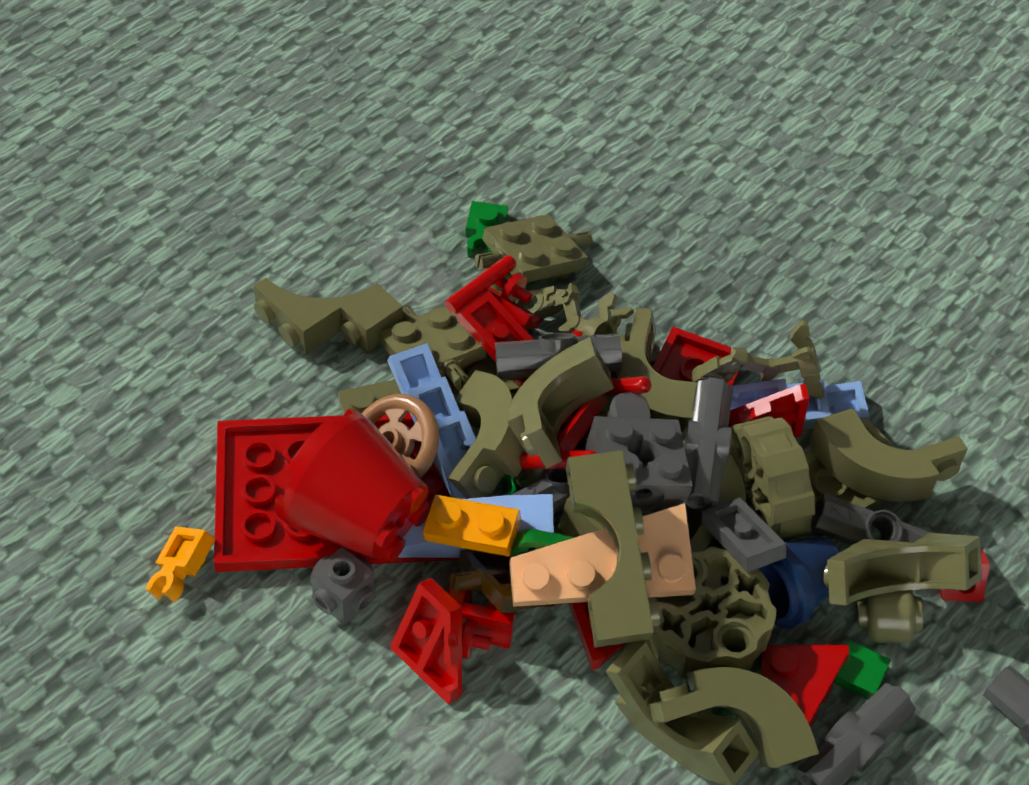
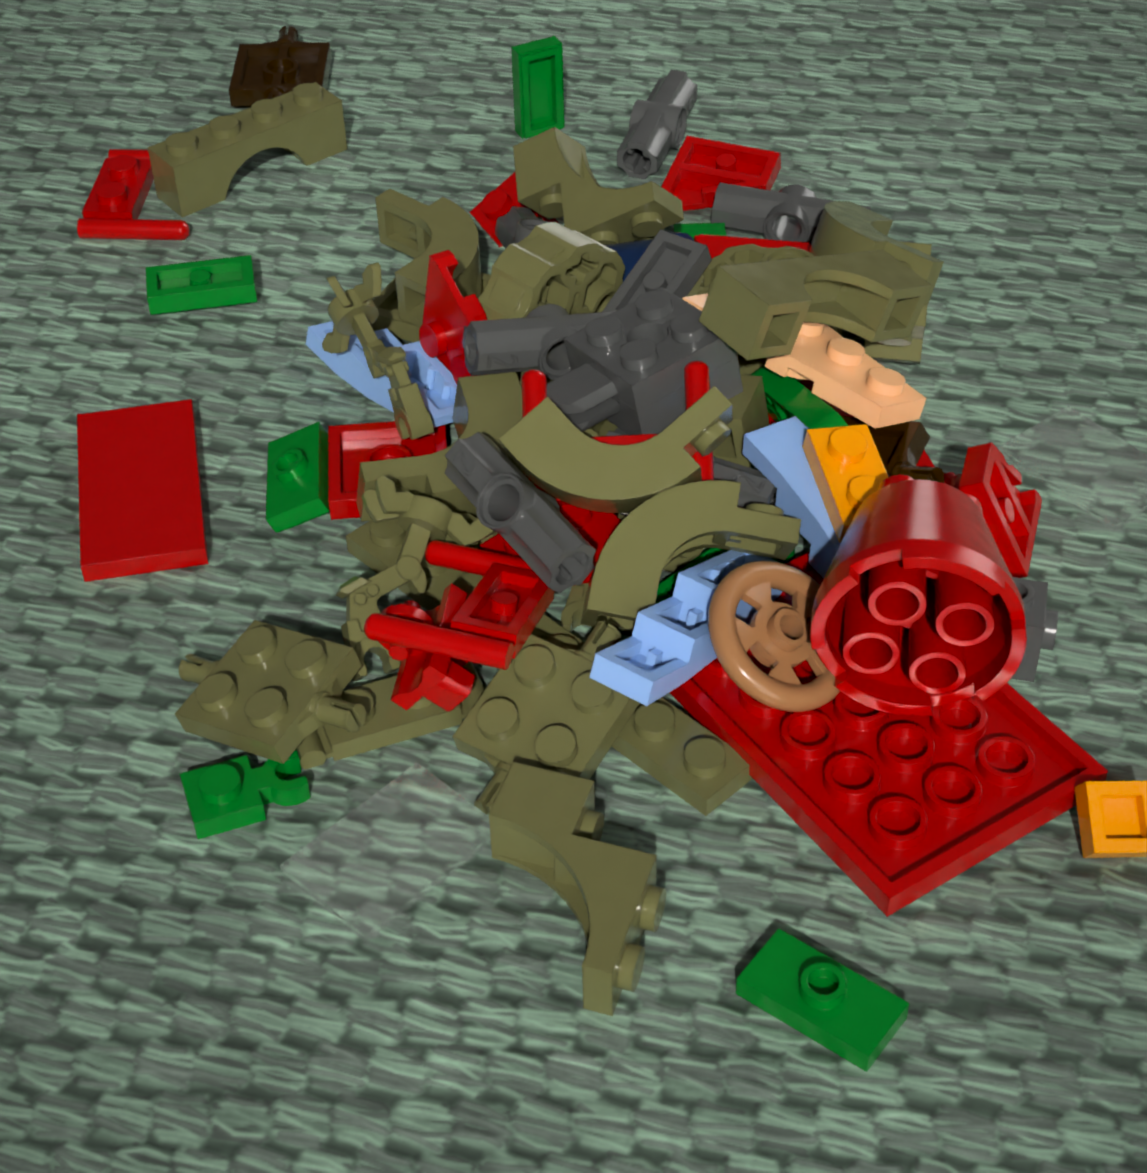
camera: 115 degrees left, 10 degrees down
none -> red tile [77,399,209,582]
none -> green plate [146,255,257,315]
none -> green plate [266,421,329,532]
none -> red wing [661,136,781,211]
none -> green plate [736,928,909,1072]

